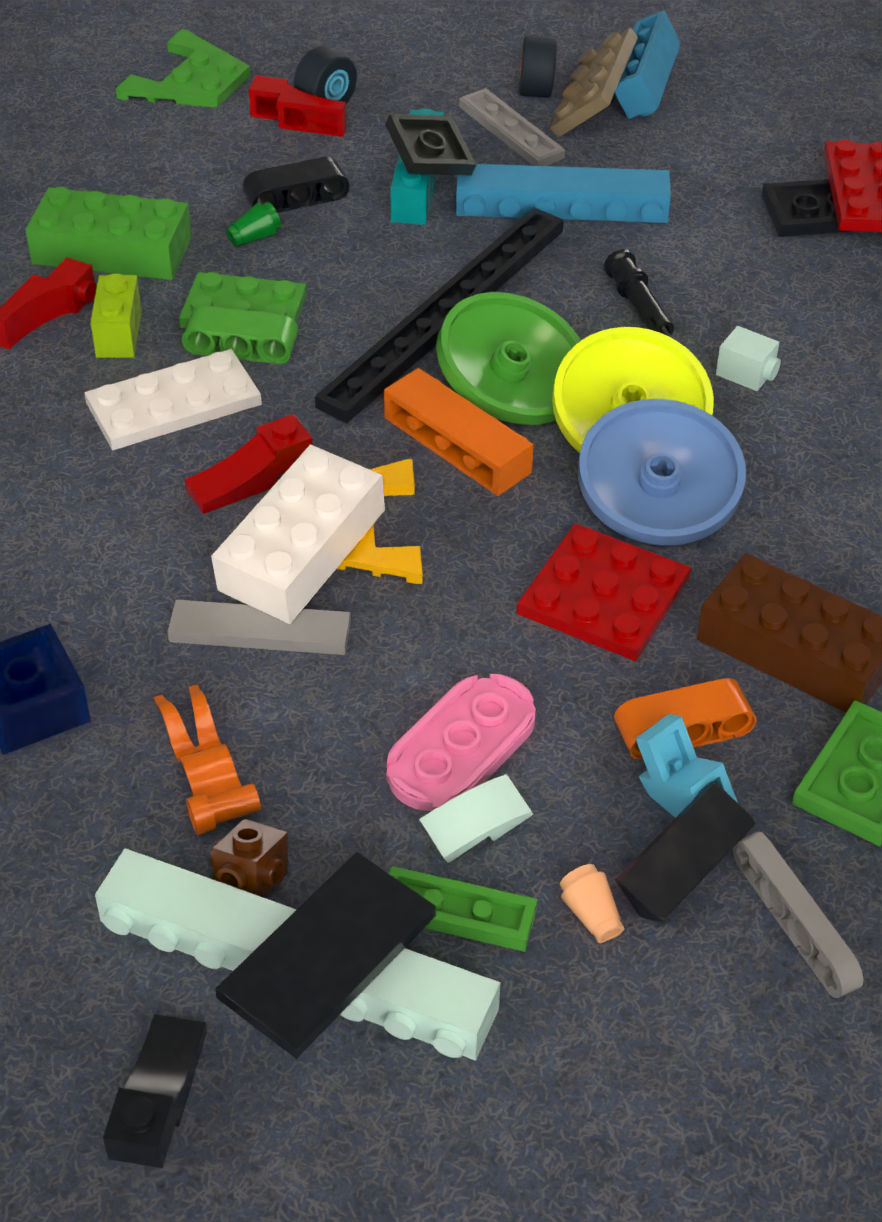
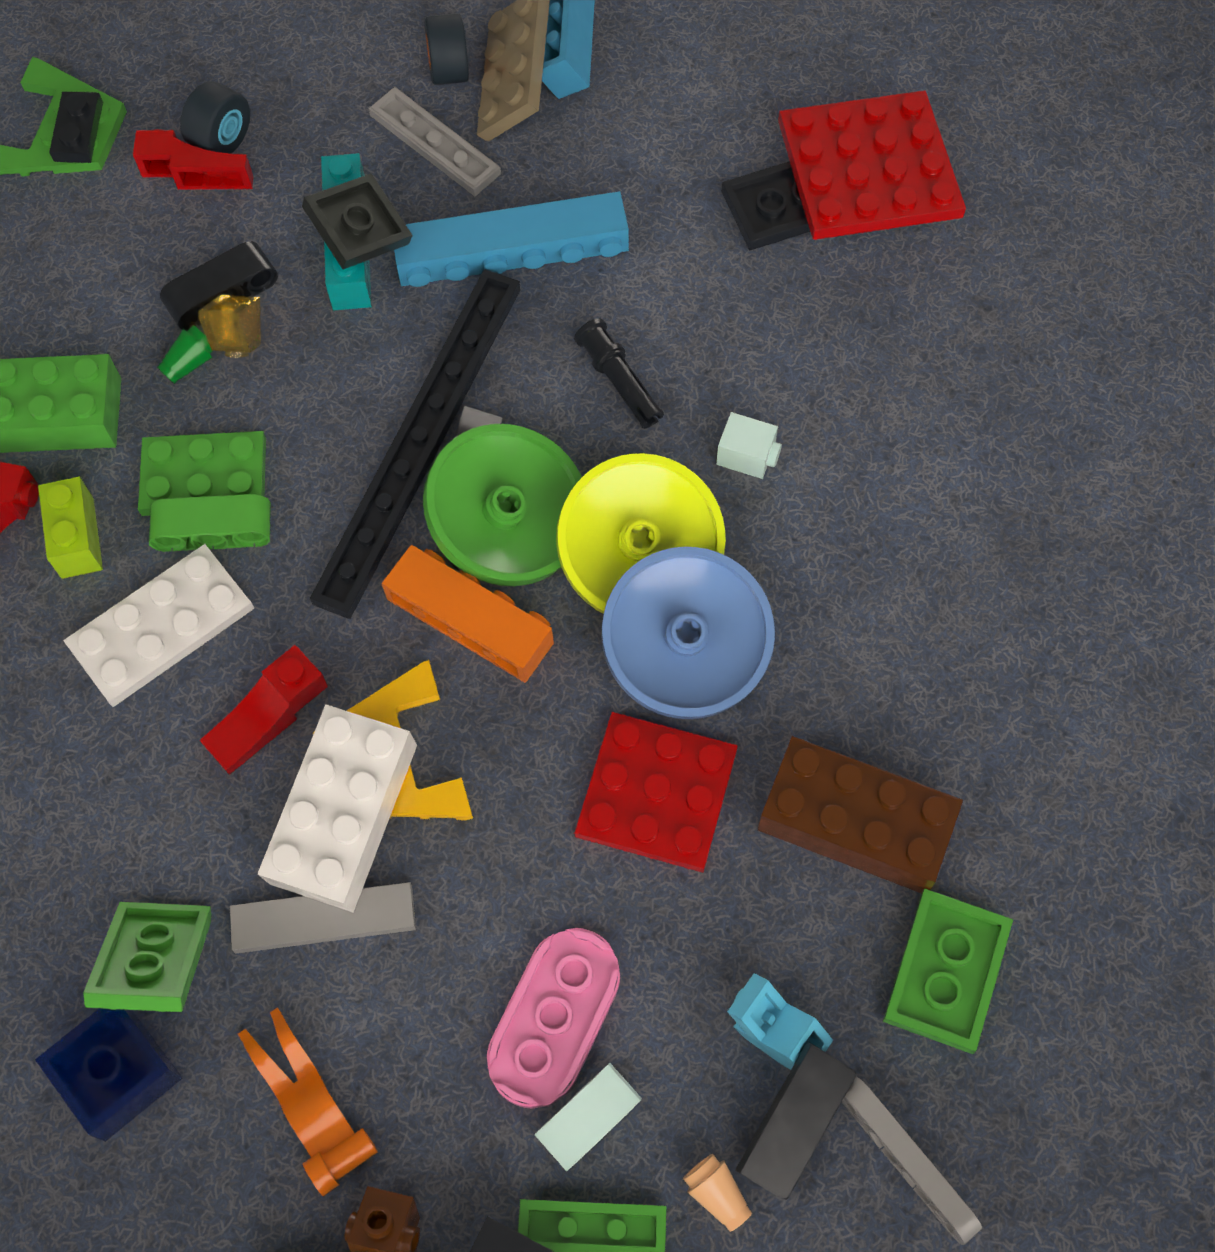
camera: 10 degrees left, 20 degrees up
orange beam [614,678,757,760] -> none
none -> black plate [49,92,103,163]
none -> bright green plate [83,902,211,1012]
none -> clear yellow slope [198,295,261,358]

